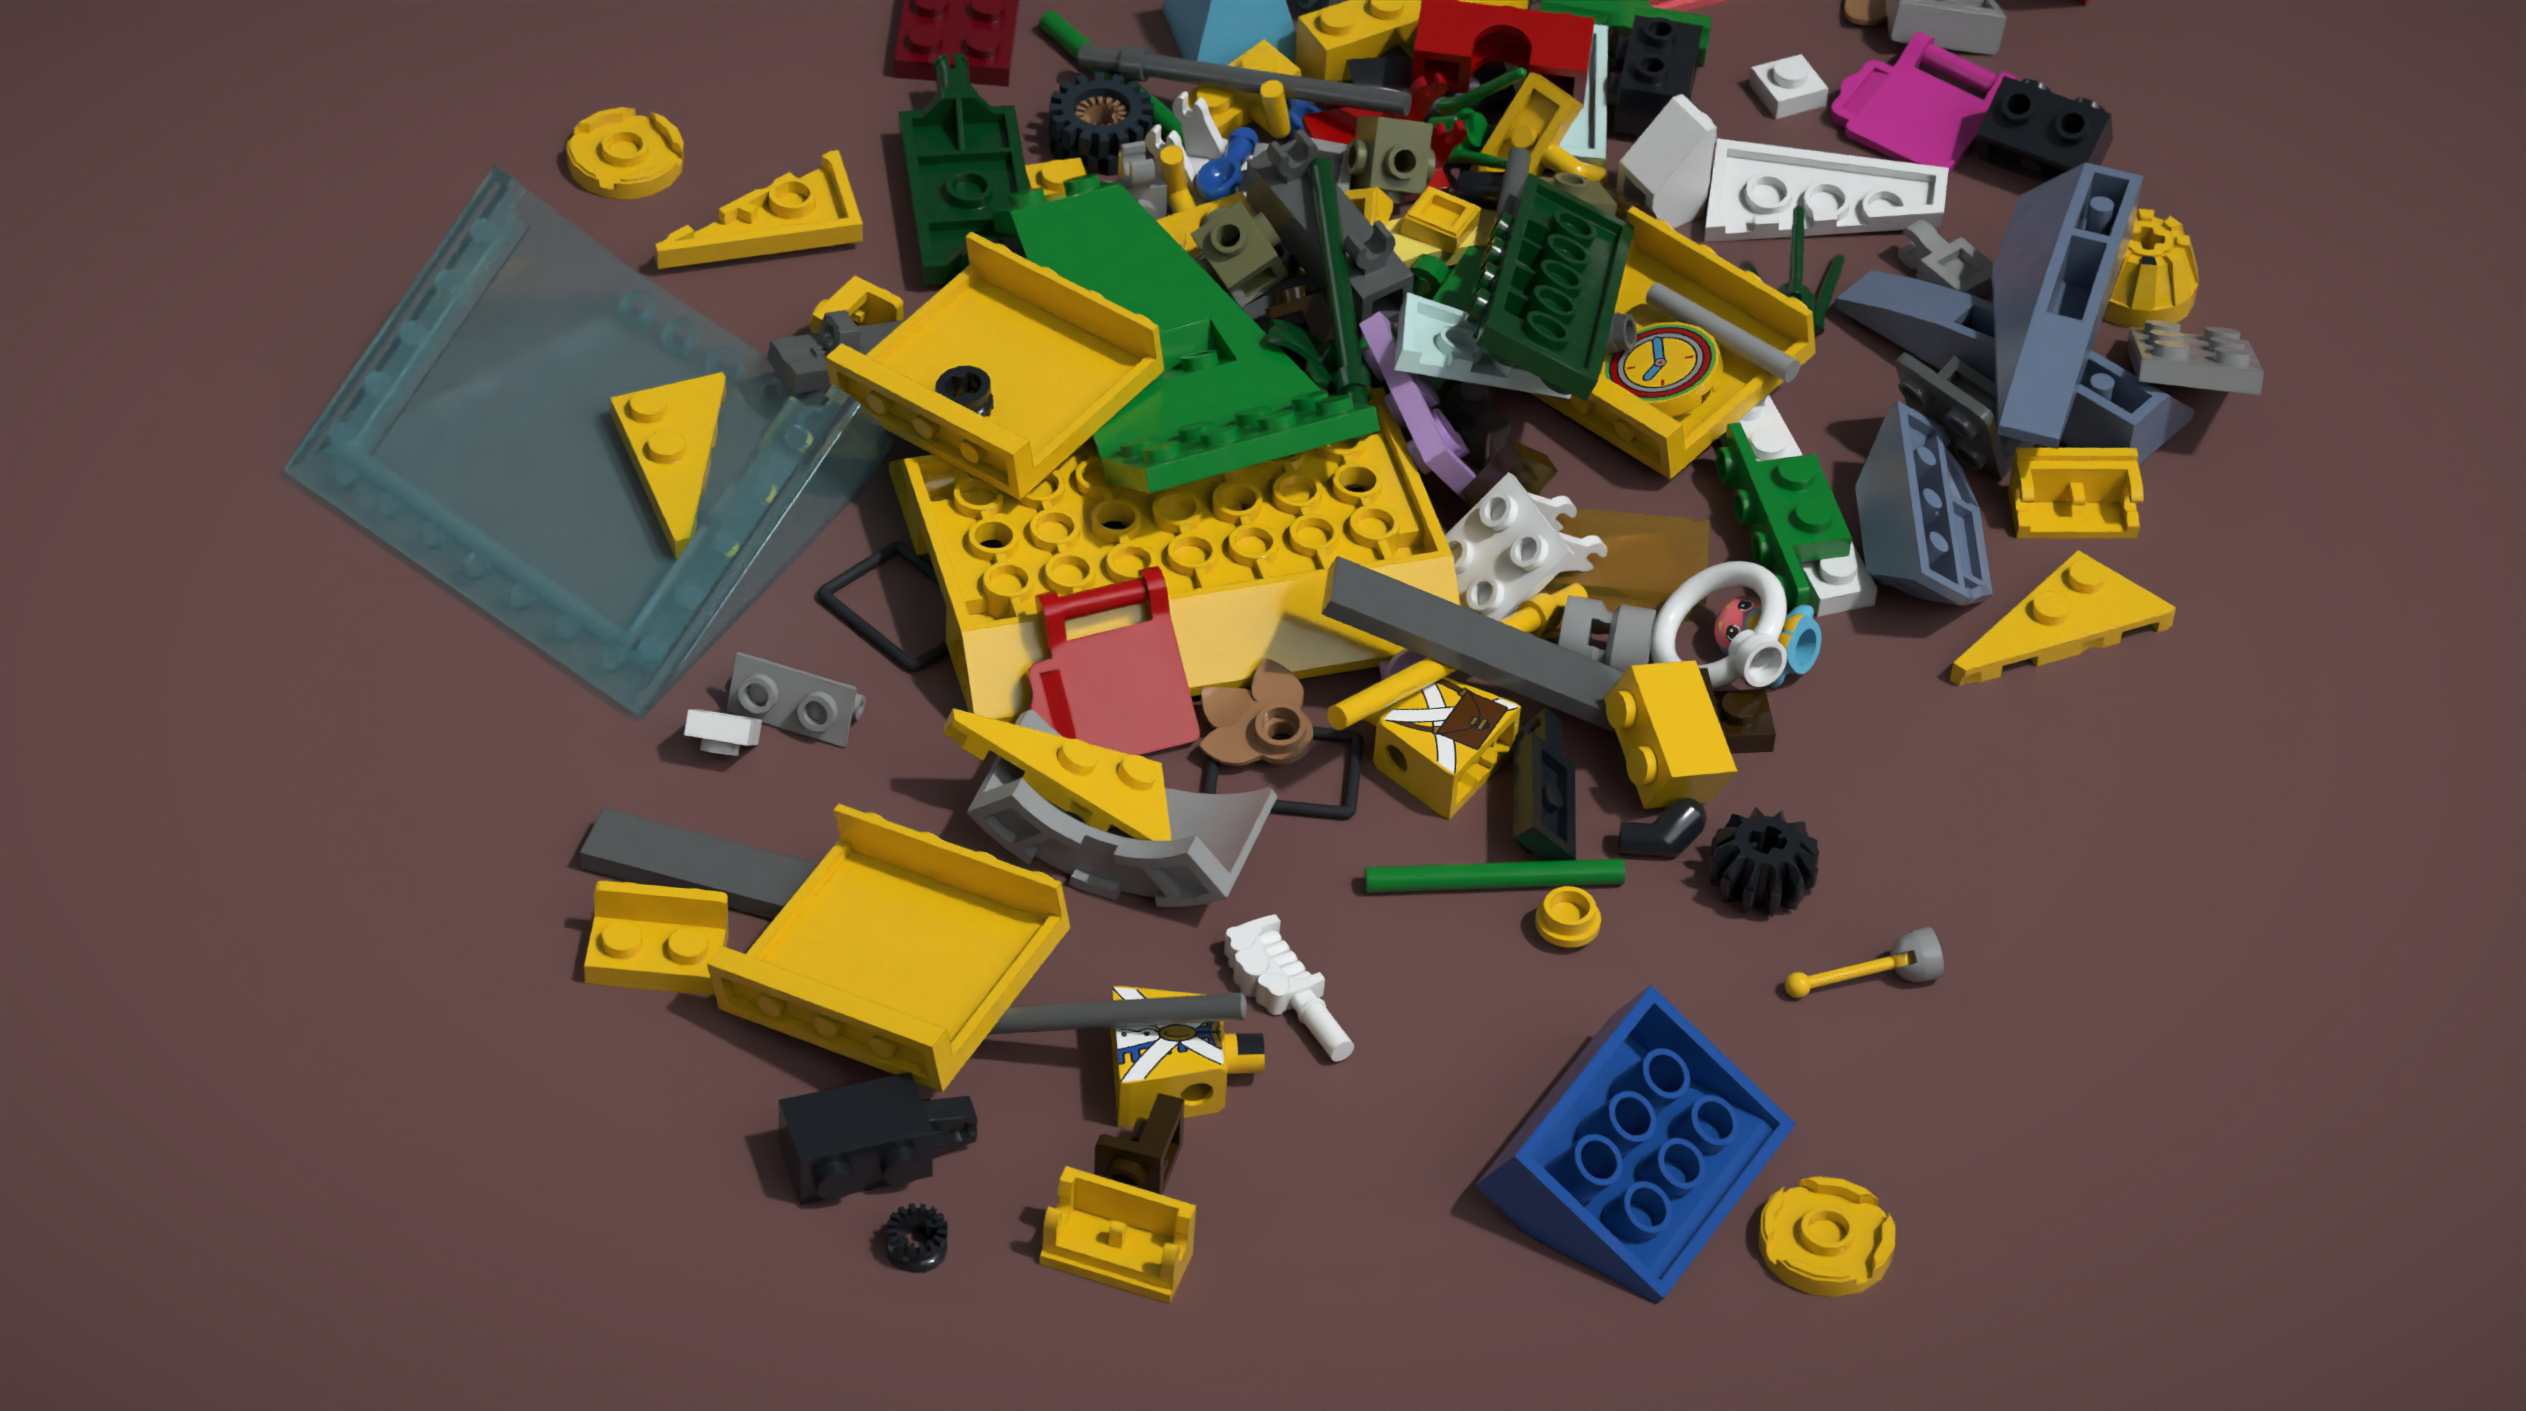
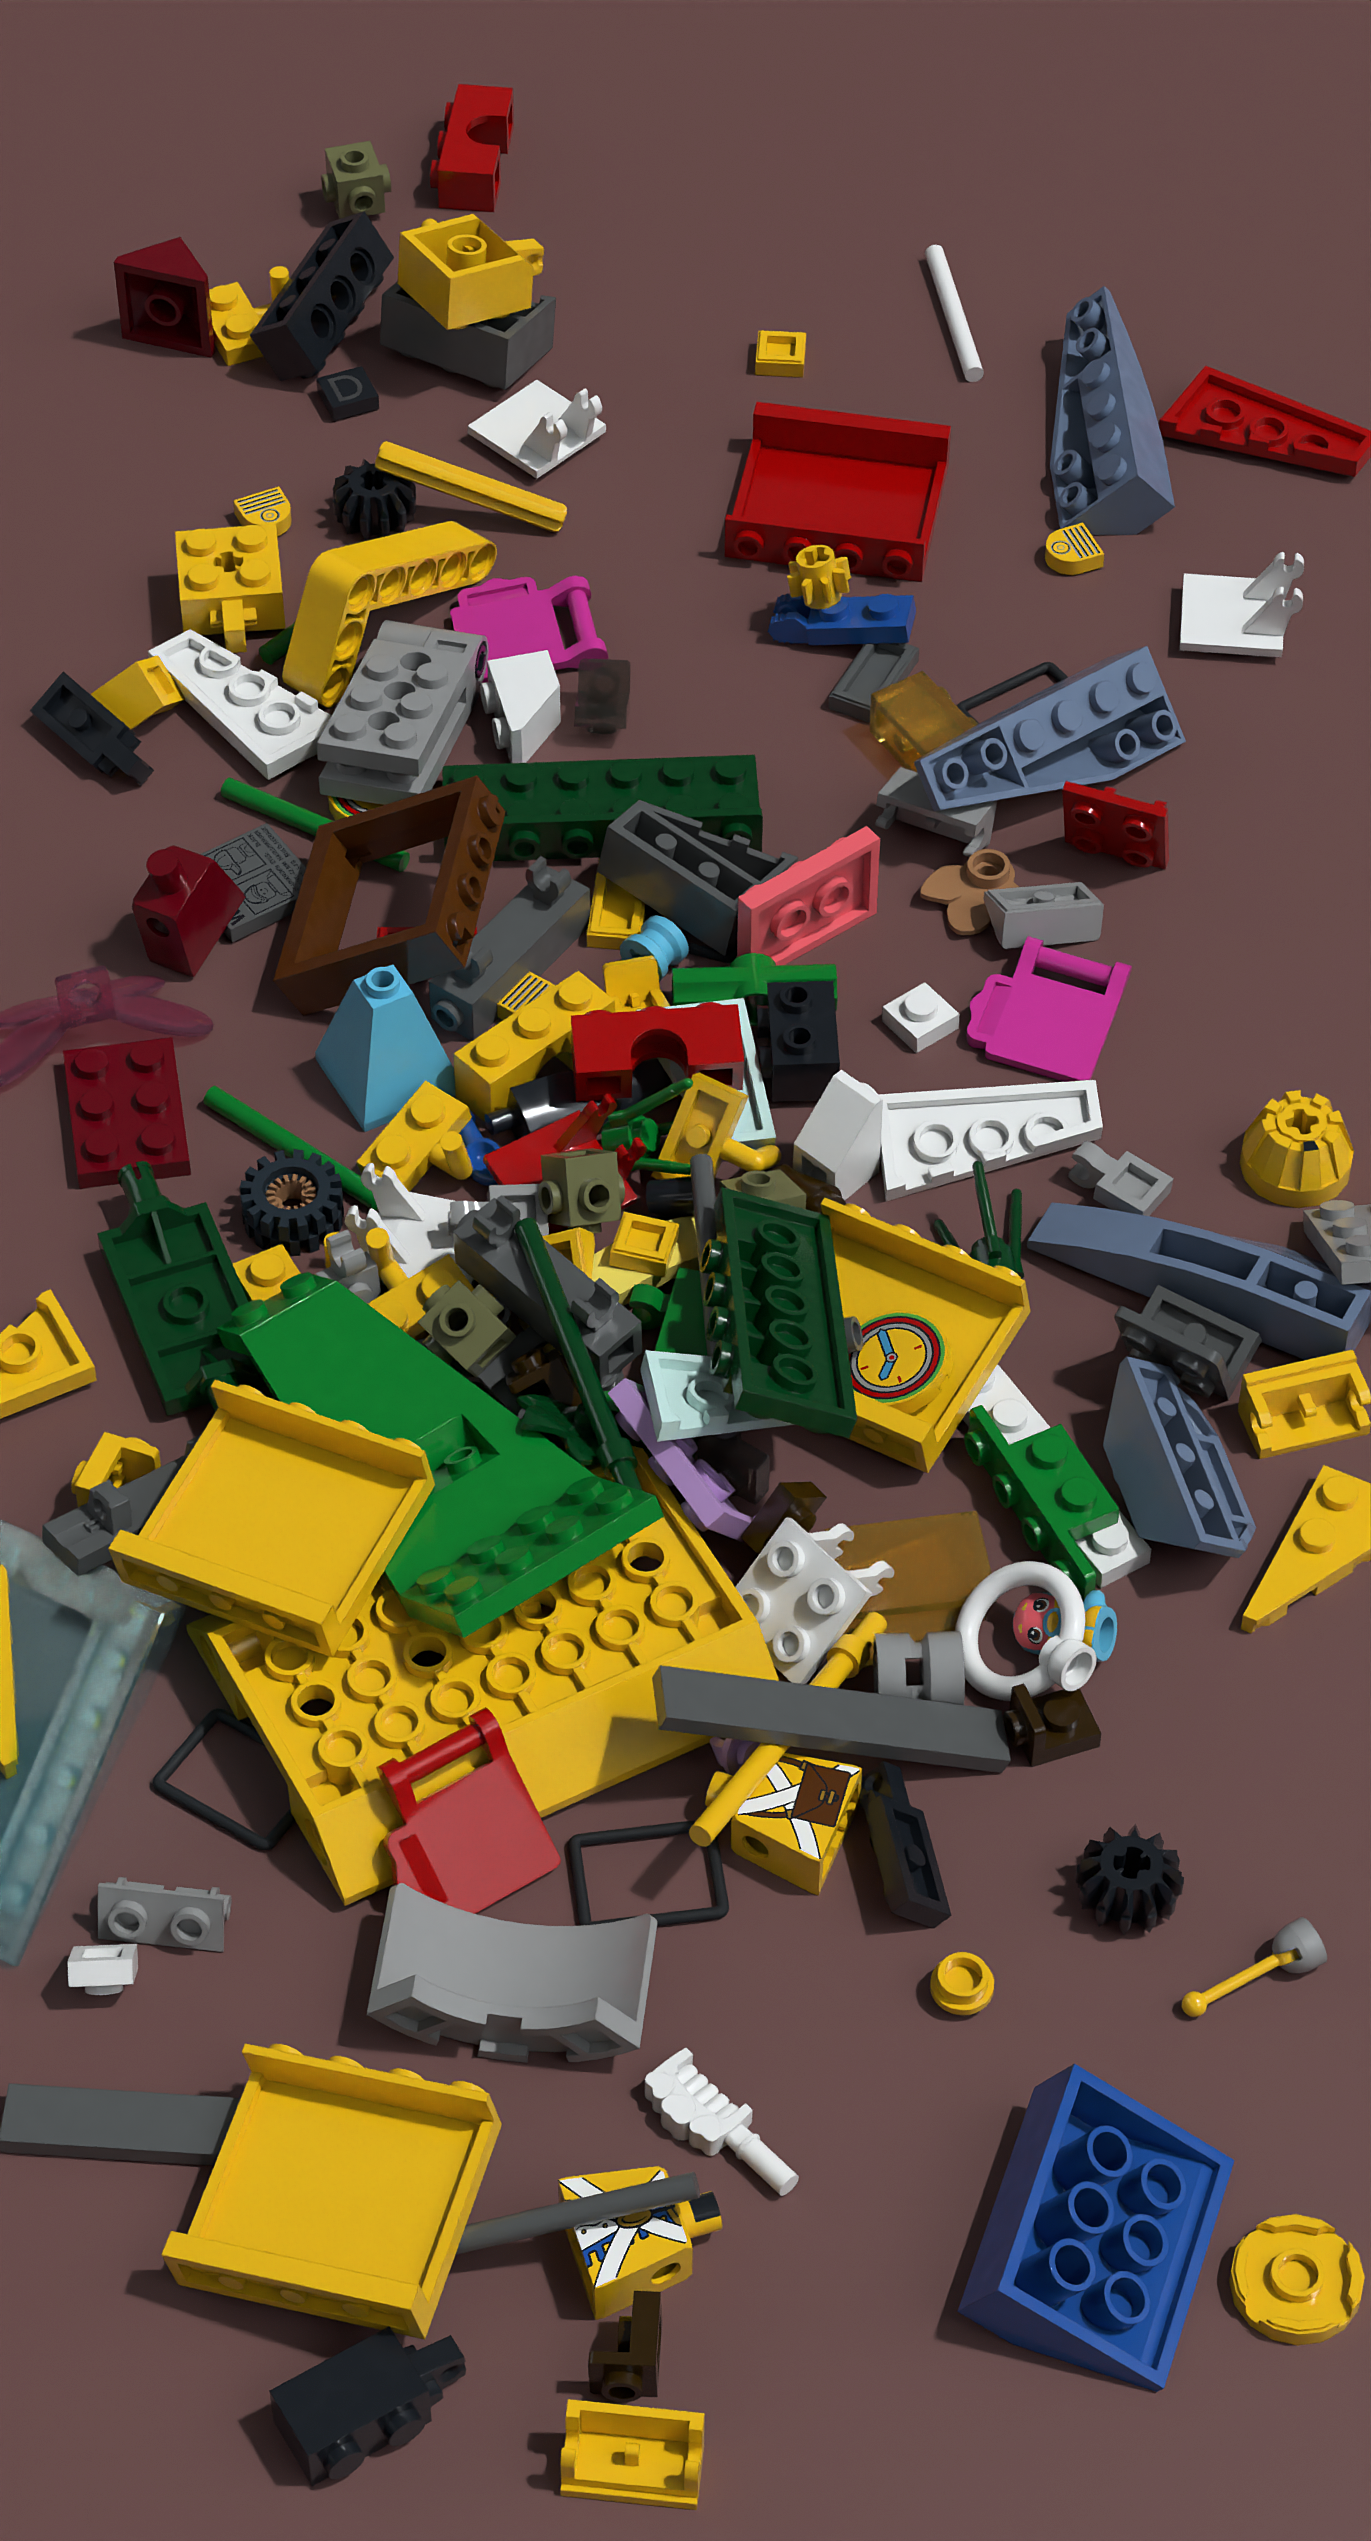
camera: 10 degrees left, 5 degrees up
yellow bracket [584,881,728,996] -> none
black bush [886,1203,948,1273] -> none
black bush [935,365,994,417] -> none
yellow wing [943,708,1172,841] -> none
dark grey bar [1078,44,1412,116] -> none
blue piece [1196,127,1259,203] -> none
medium nougat plate [1200,658,1313,766] -> none
green bar [1364,858,1625,893] -> none
yellow brick [1603,660,1737,809] -> none
black arm [1618,798,1707,857] -> none
light grey bar [1646,283,1800,382] -> none
black brick [1976,76,2113,183] -> none
sand blue wedge [1992,162,2144,449] -> none

